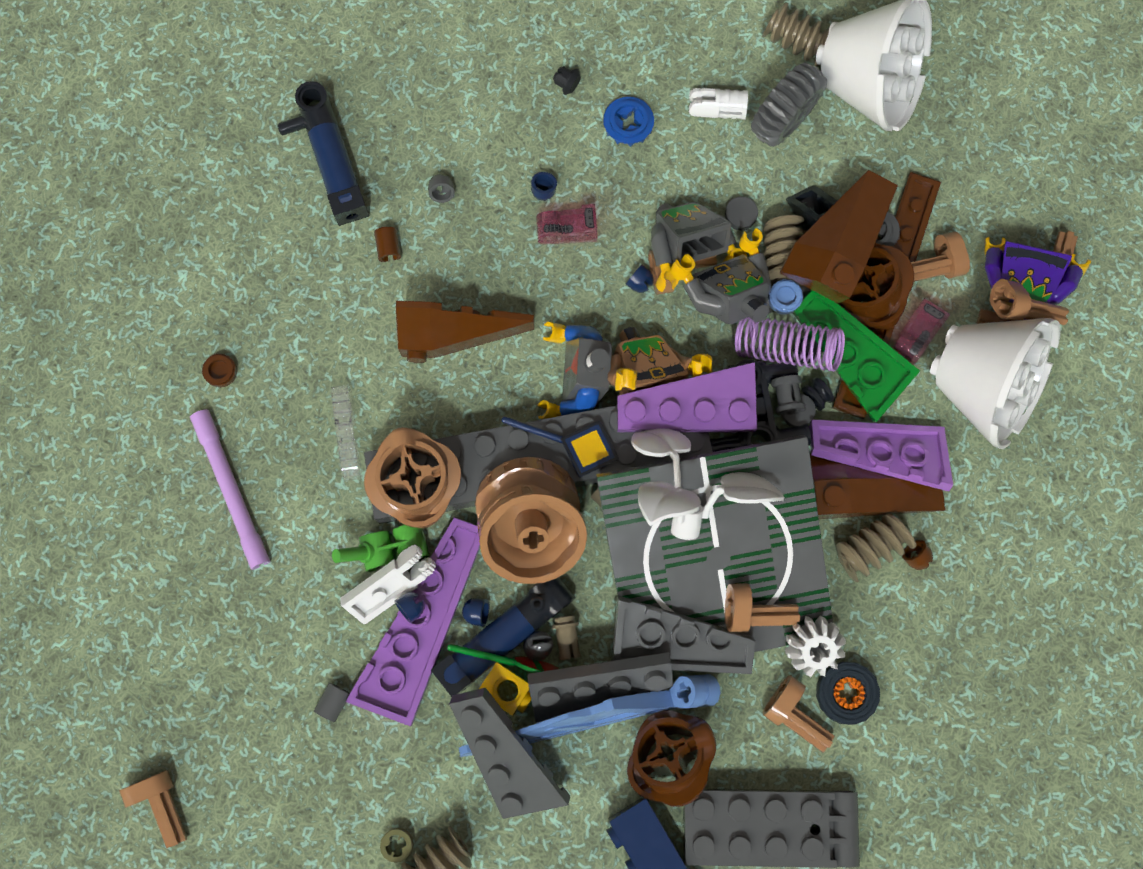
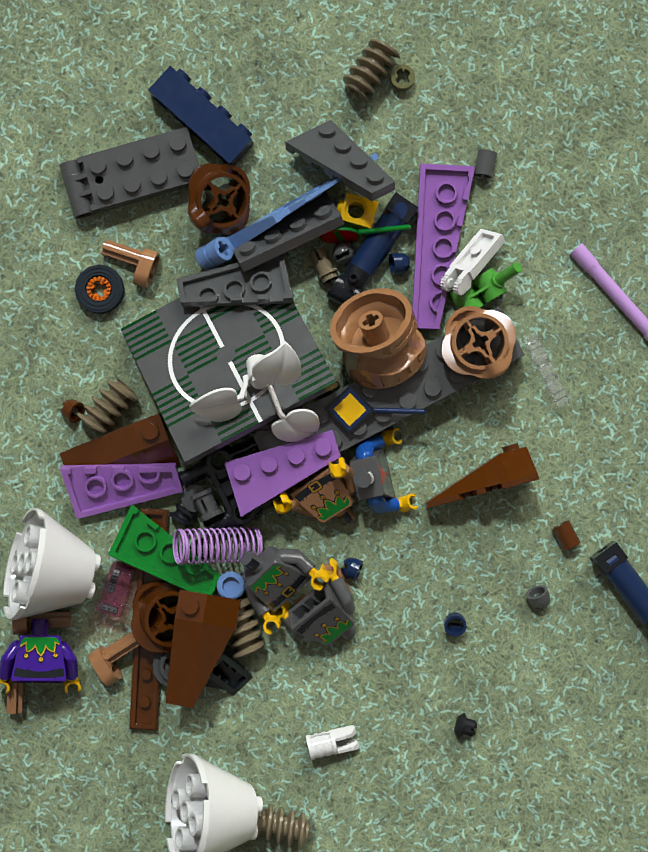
camera: 170 degrees right, 10 degrees up
medium nougat piece [119,770,187,848] -> none
dark blue hinge [394,592,425,623] -> none
clear pink leg [536,204,597,245] -> none
blue gear [603,97,654,147] -> none
dark grey tile [725,197,758,230] -> none
medium nougat piece [725,583,800,632] -> none
dark grey gear [751,62,827,147] -> none
white gear [785,616,846,677] -> none
medium nougat piece [990,279,1069,325] -> none

